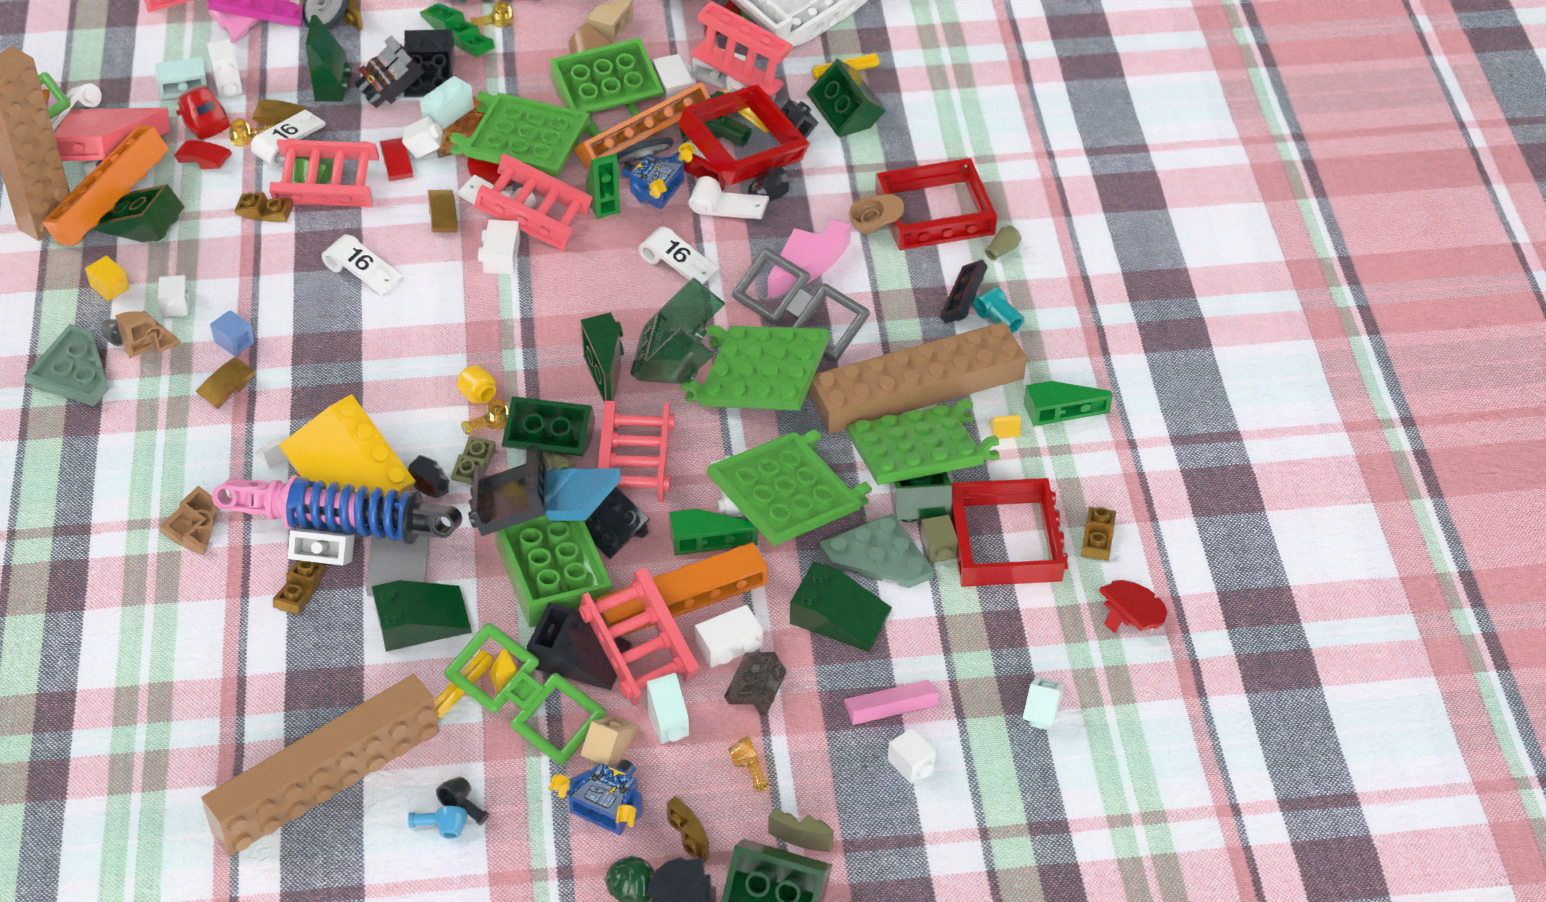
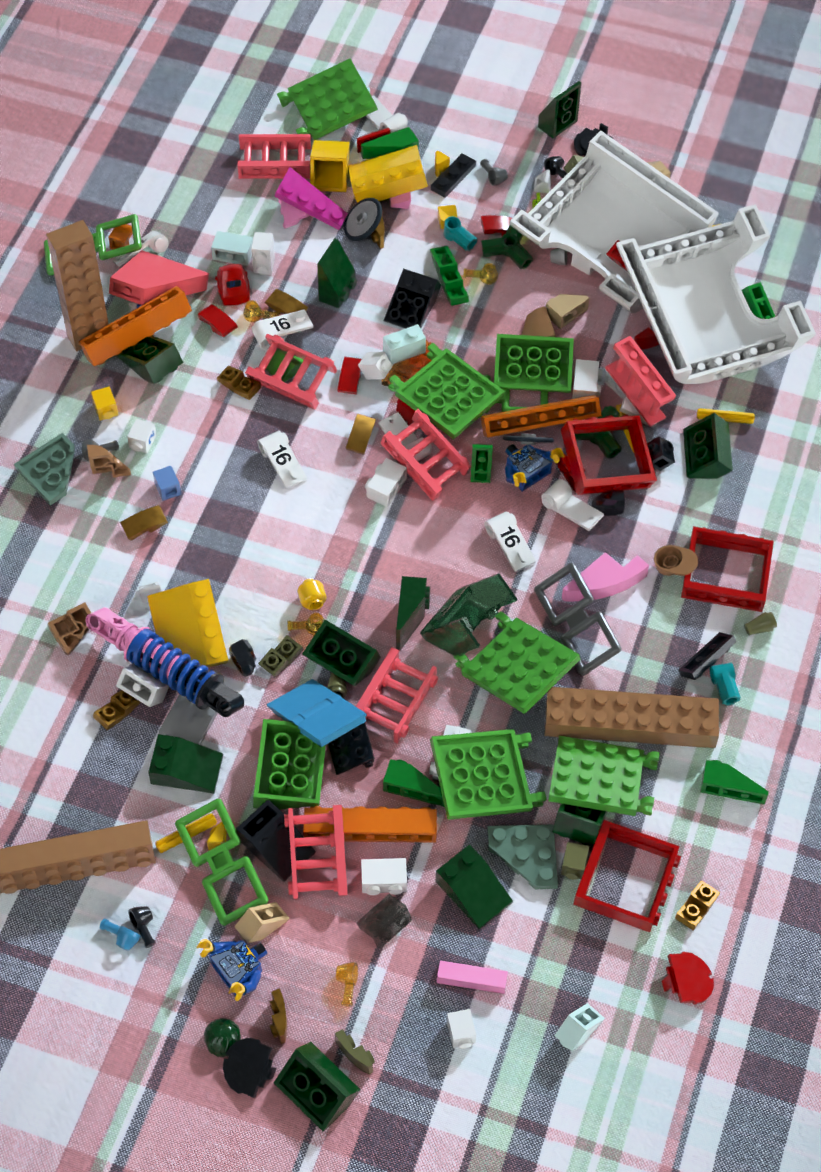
camera: 25 degrees right, 10 degrees up
black hips [355,35,425,108] -> none
black panel [468,444,547,537] -> none
light aqua slope [647,673,689,744] -> none
yellow slope [989,415,1021,439] -> none

